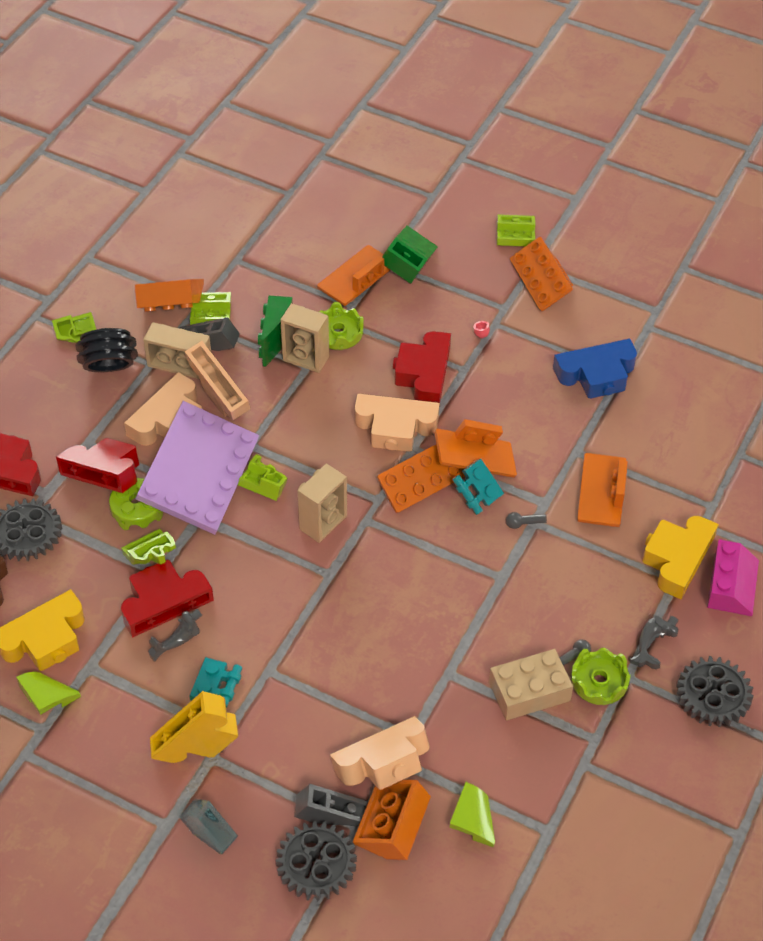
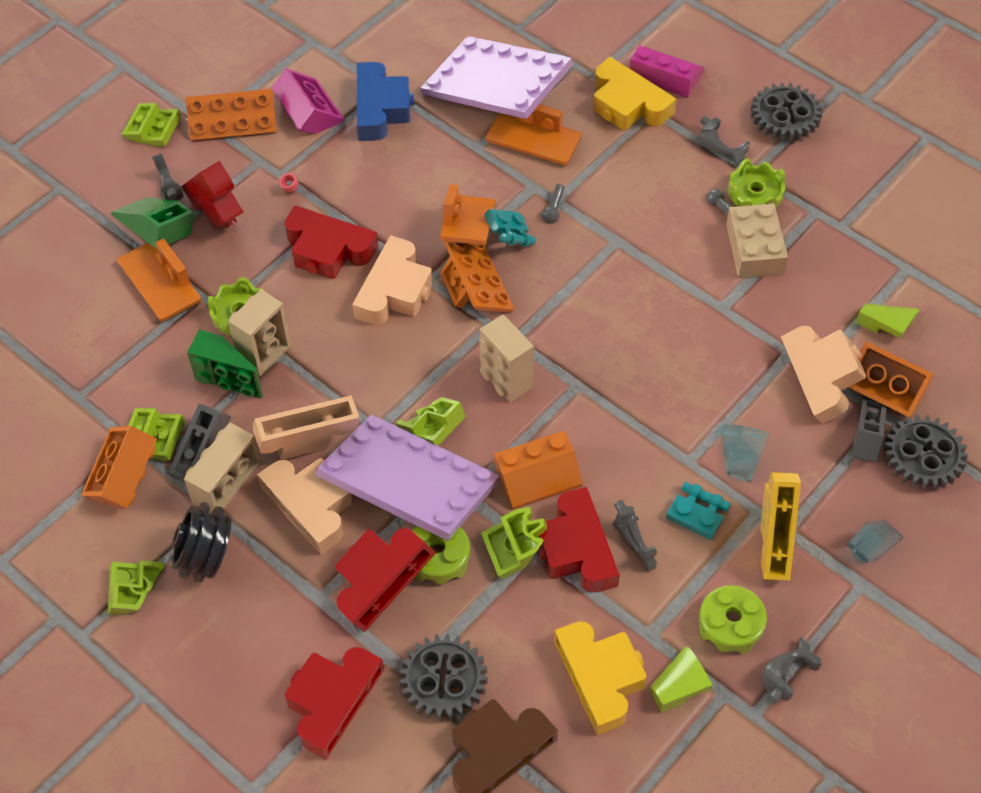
camera: 75 degrees left, 5 degrees up
none -> dark grey animal [152,153,184,201]
none -> red brick [181,160,243,229]
none -> dark pink slope [272,68,345,134]
none -> plate [421,36,573,119]
none -> orange slope [494,430,583,510]
none -> lime plate [699,585,767,654]
none -> clear light blue slope [720,424,769,483]
none -> dark grey animal [761,637,822,704]

